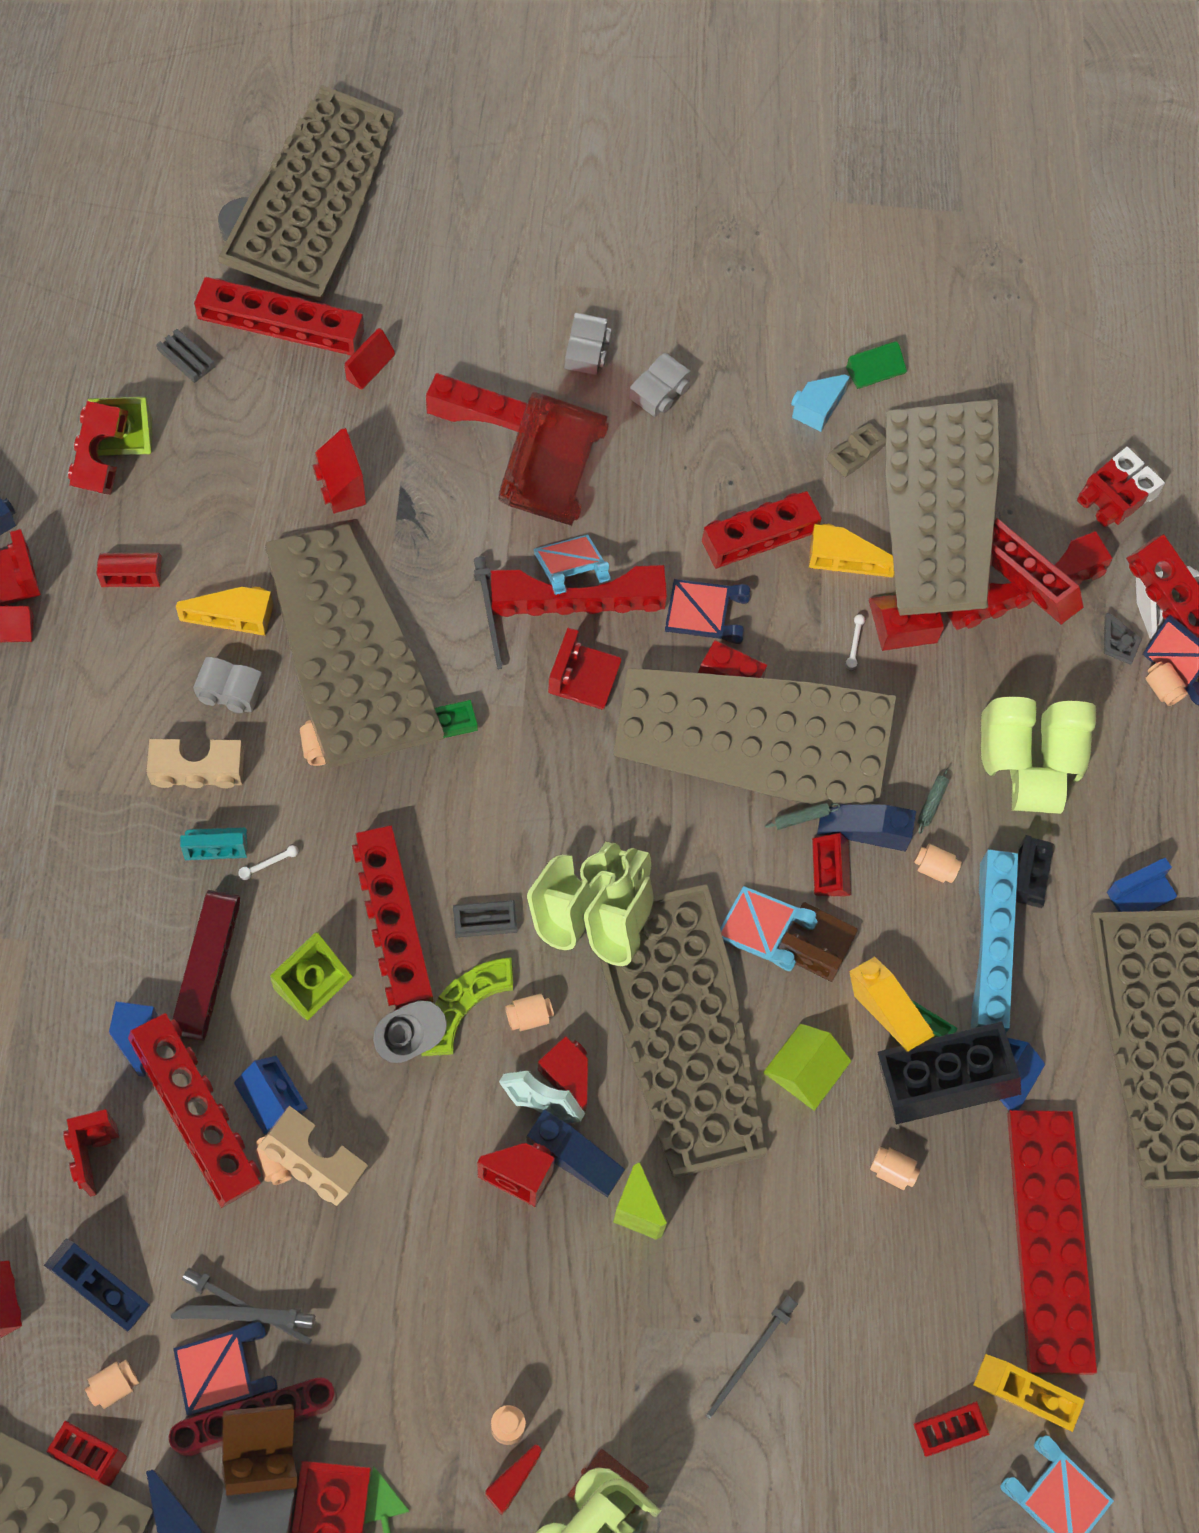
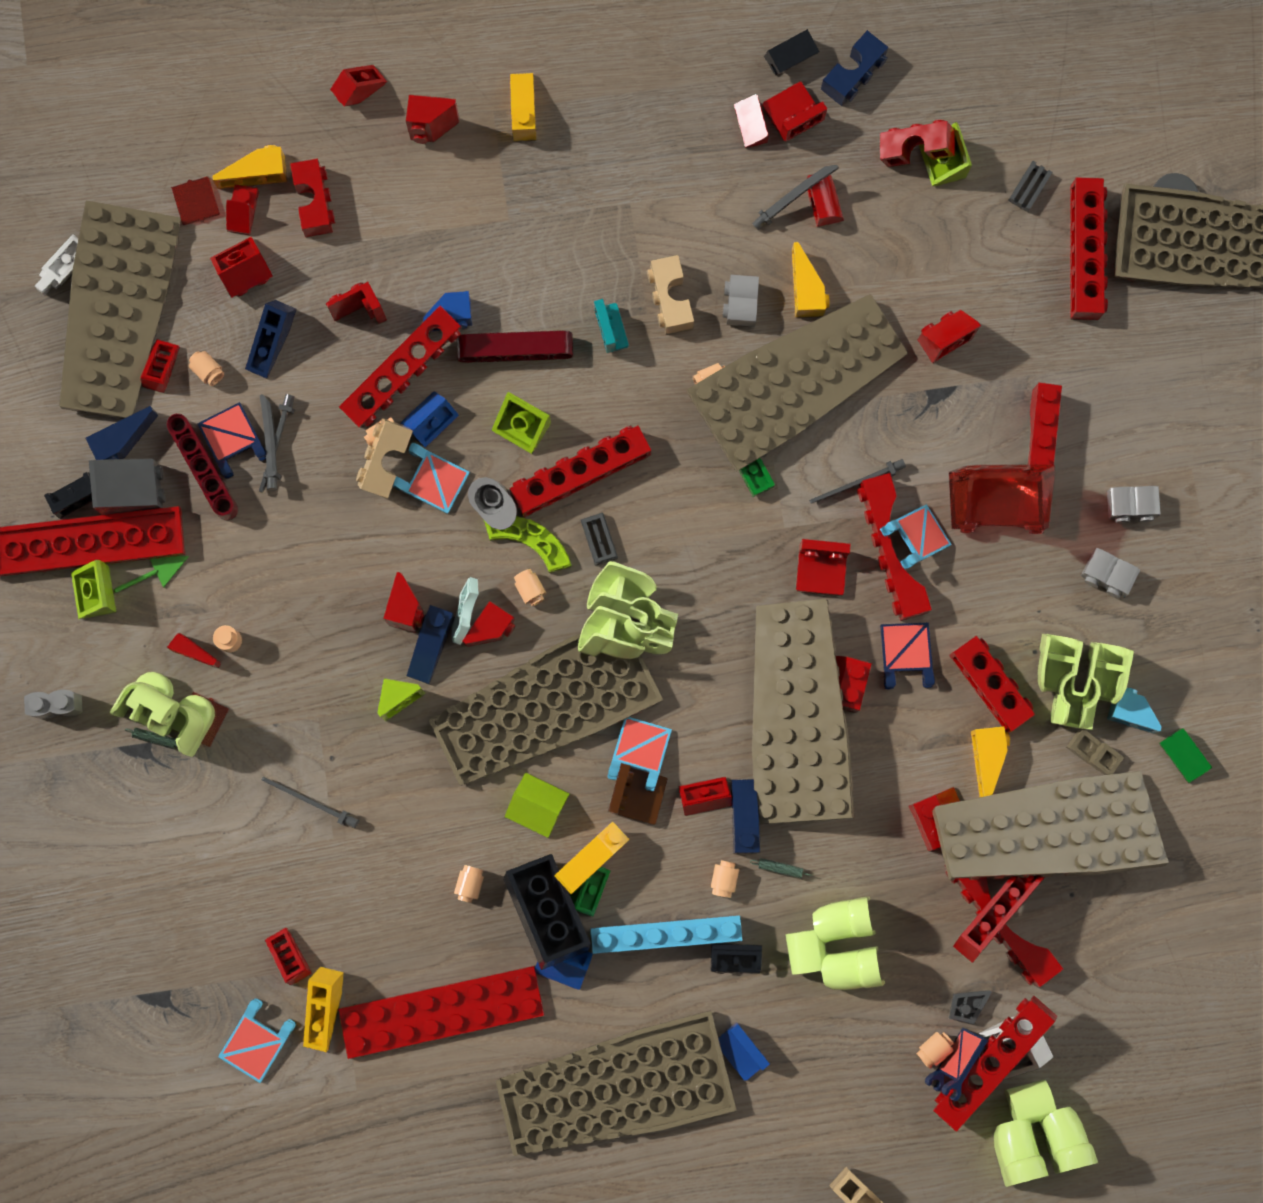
camera: 80 degrees right, 15 degrees up
reddish brown bracket [222,1404,297,1496] -> none
white hinge [239,845,299,880] -> none
red slope [344,328,395,389] -> none
sand green piece [765,803,840,830] -> none
white hinge [845,614,865,670] -> none
red hips [1077,447,1165,527] -> none
none -> coral flag [392,443,470,514]
none -> dark grey sword [752,165,839,230]
none -> yellowish green piece [1038,634,1134,730]

